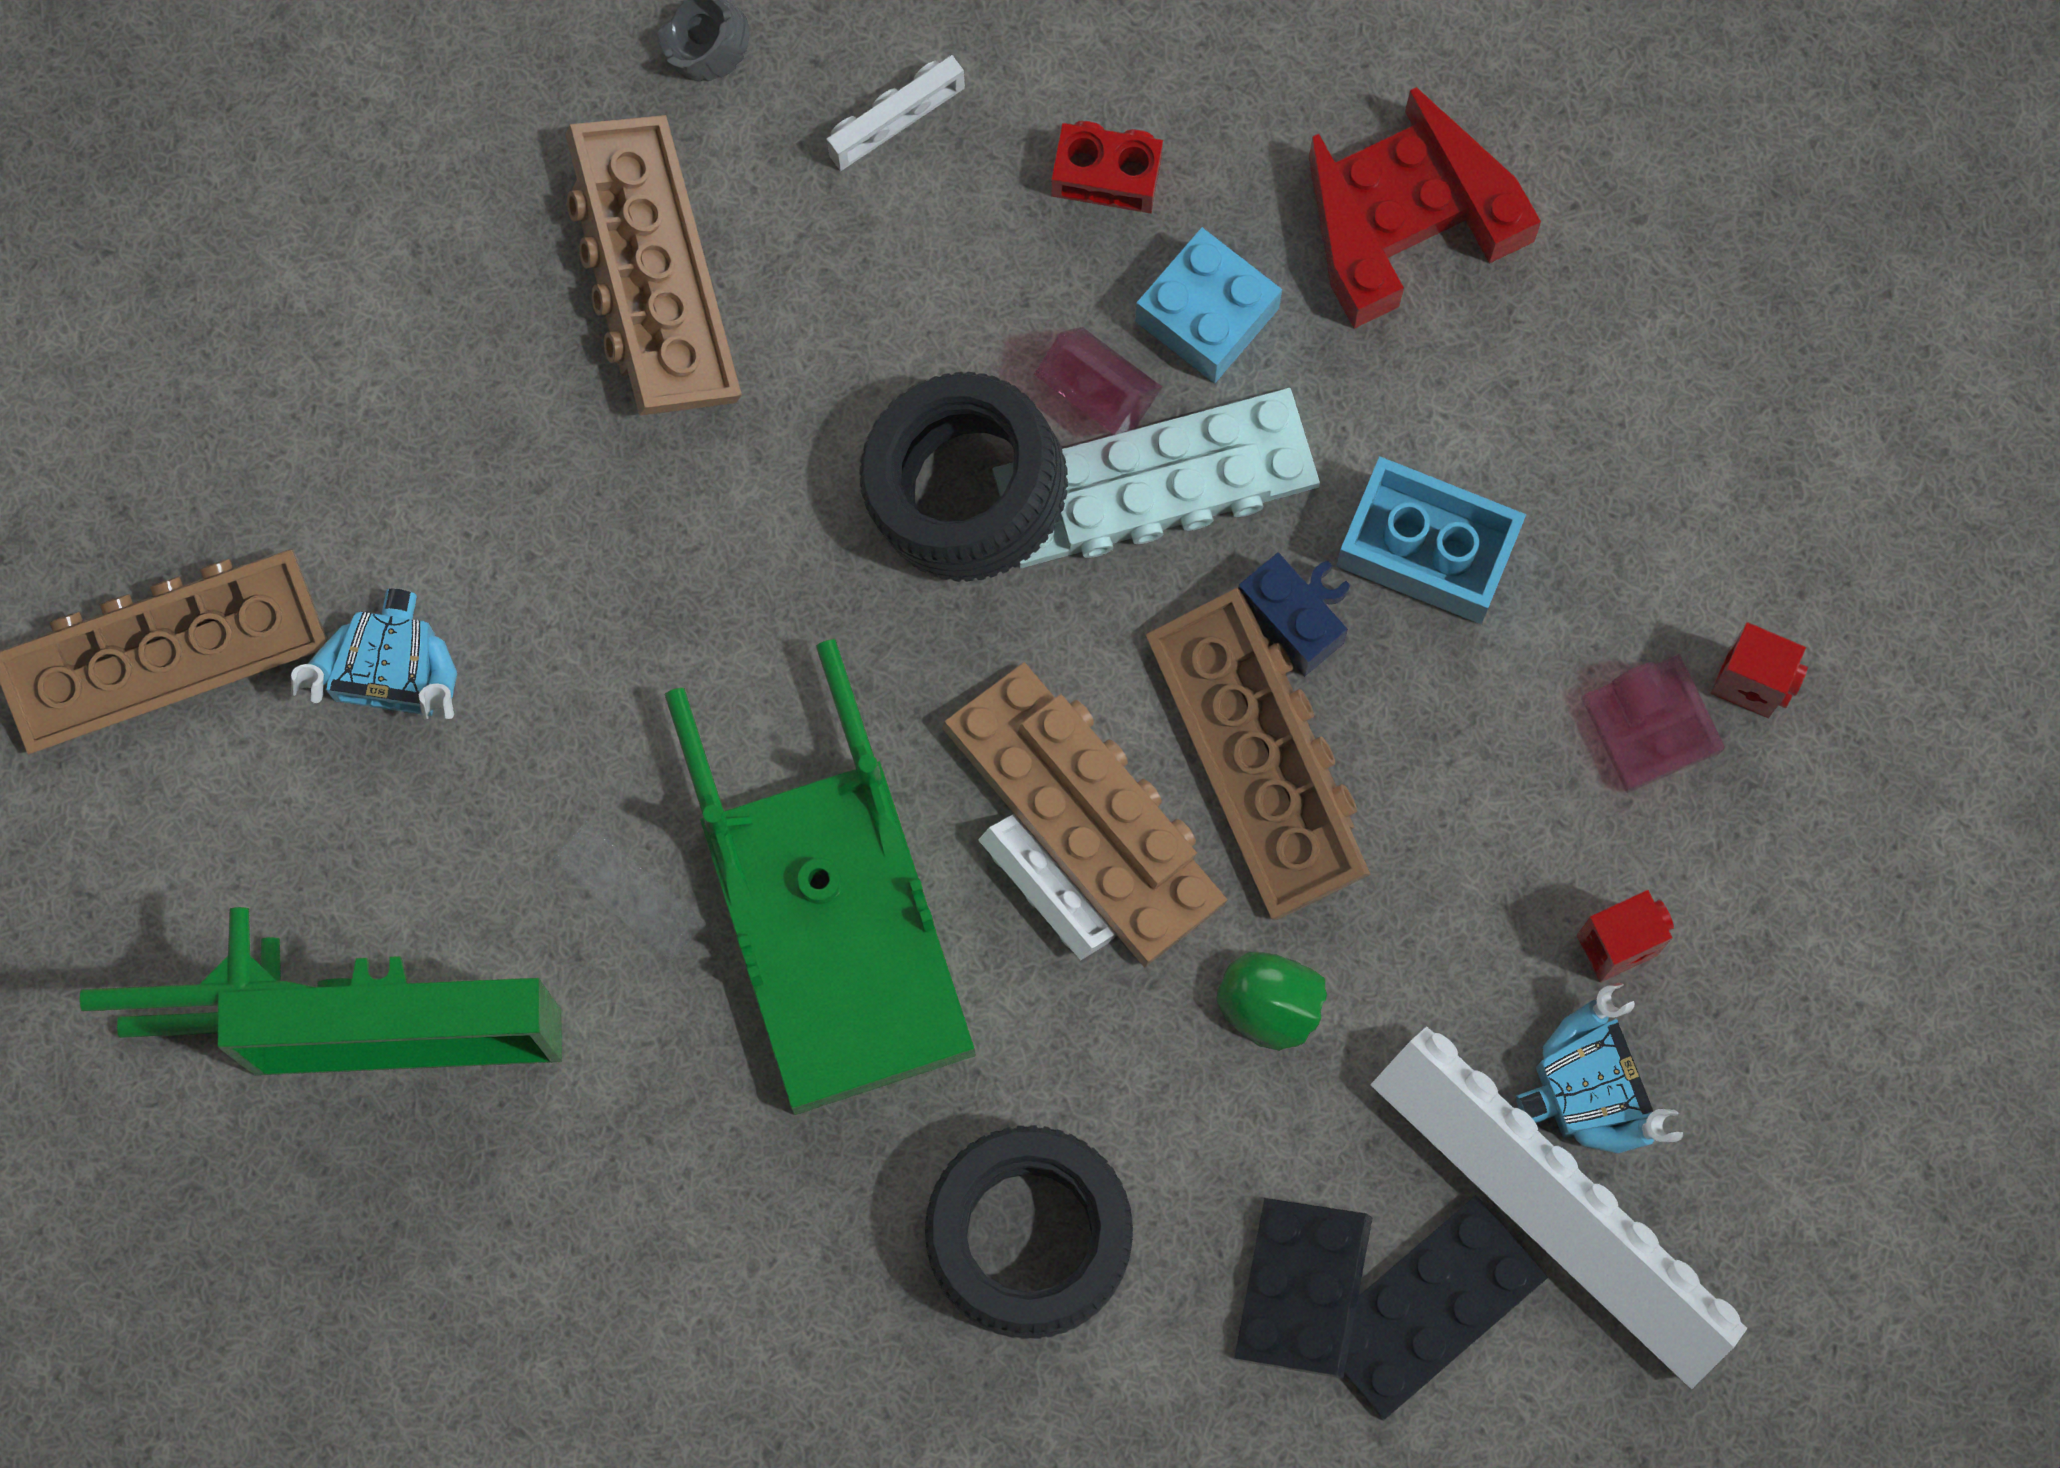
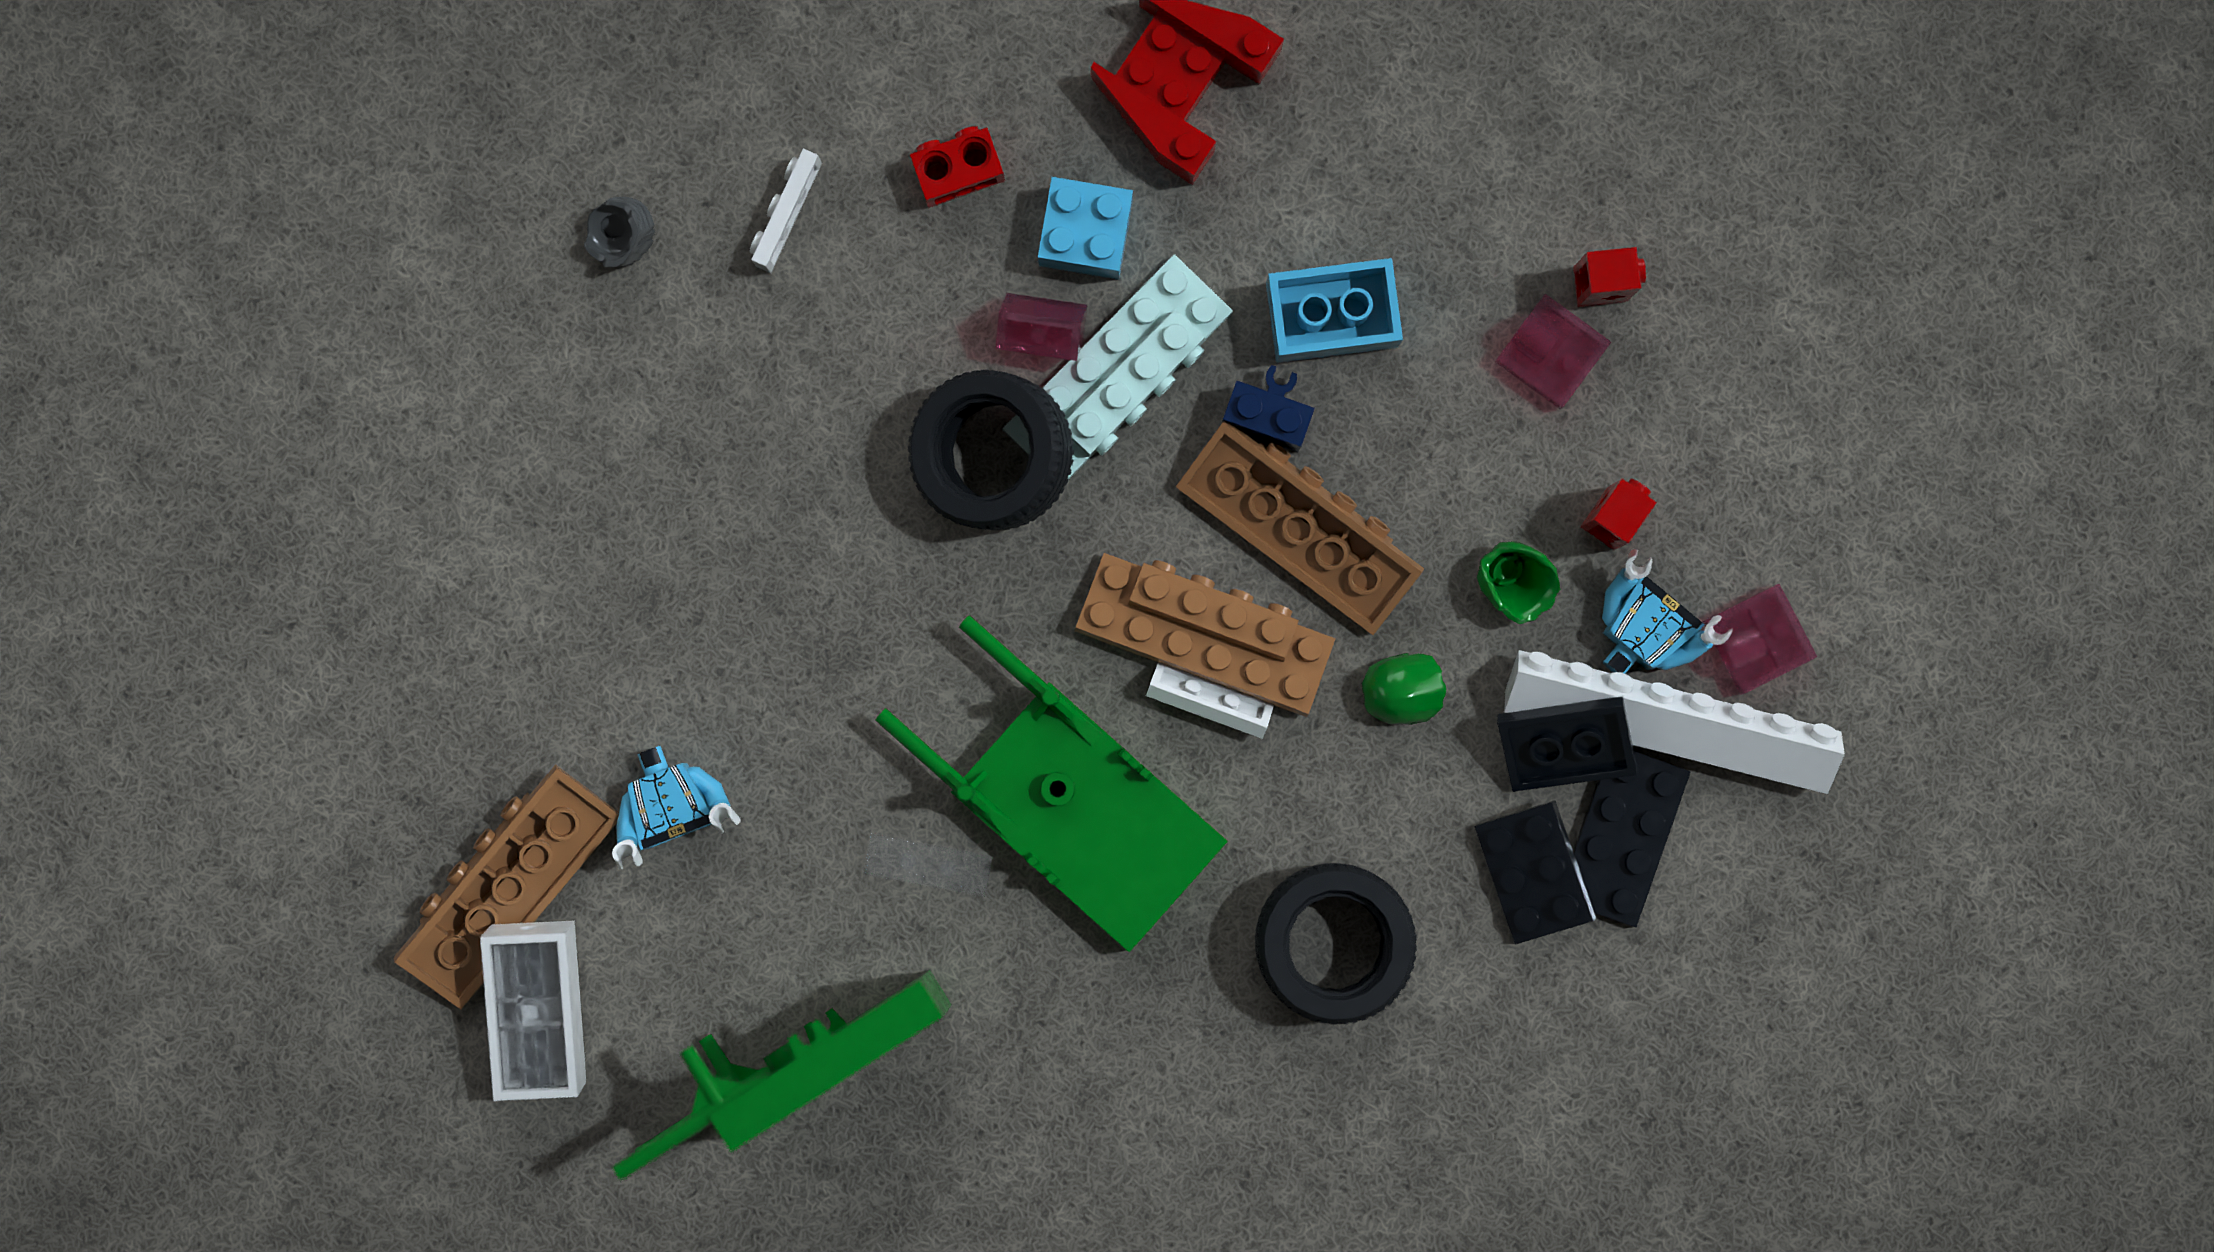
camera: 30 degrees left, 10 degrees up
medium nougat plate [565,115,742,416] -> none
none -> brick [480,921,586,1101]
none -> green hair [1476,541,1560,624]
none -> black plate [1497,696,1637,792]
none -> clear pink plate [1703,584,1817,695]

